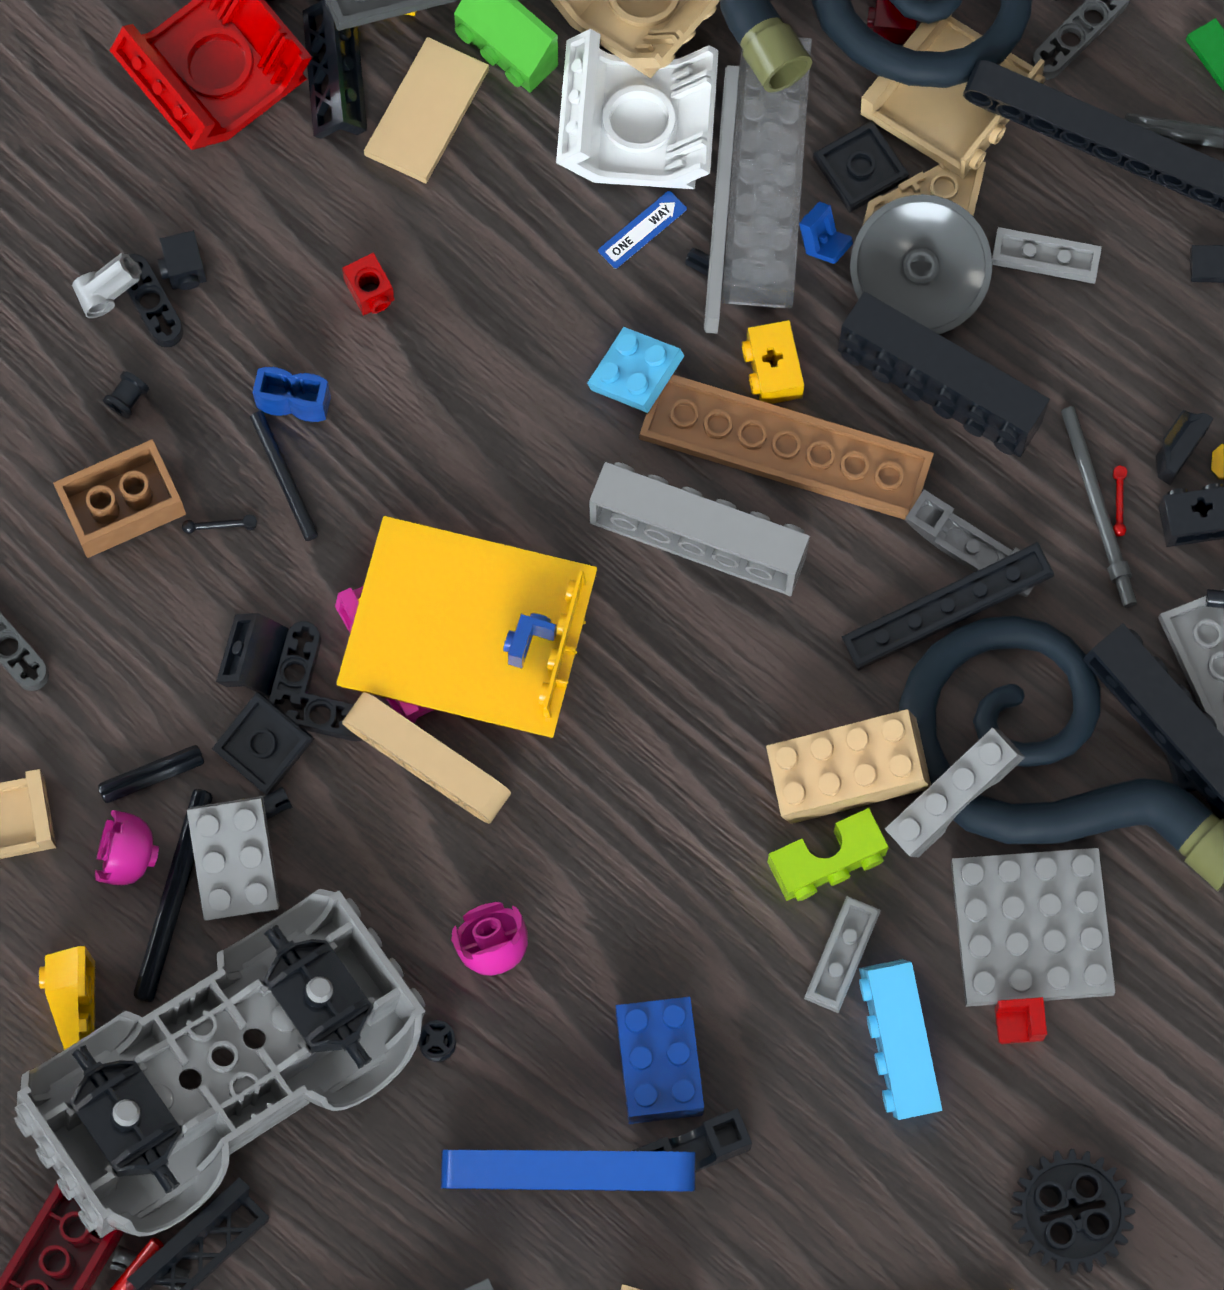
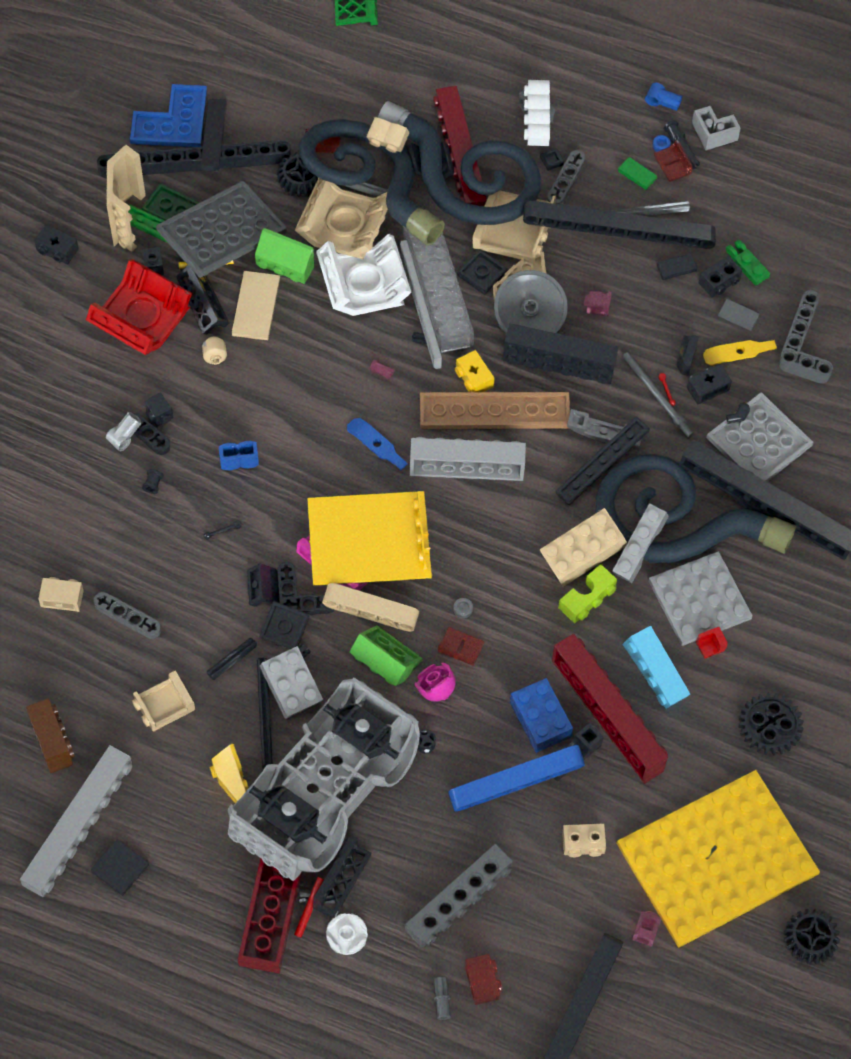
camera: 20 degrees left, 10 degrees down
medium nougat brick [53,439,186,558] -> none
dark pink cylinder [95,810,159,885] -> none
black bar [250,411,318,541] -> none
red brick [342,252,395,316] -> none
blue bracket [503,613,556,669] -> none
medium azure plate [587,327,684,413] -> none
sticker [598,191,687,269] -> none
blue bracket [799,202,853,264] -> none
light grey tile [804,896,881,1013] -> none
light grey plate [992,227,1102,284] -> none
none -> tan head [202,336,227,365]
none -> blue piece [347,418,408,470]
none -> bright green slope [349,625,423,686]
none -> clear pink pin [369,360,394,380]
none -> clear red piece [438,627,485,666]
none -> flat silver tile [454,598,473,618]
none -> dark red brick [552,633,668,784]
none -> clear pink brick [584,291,612,316]

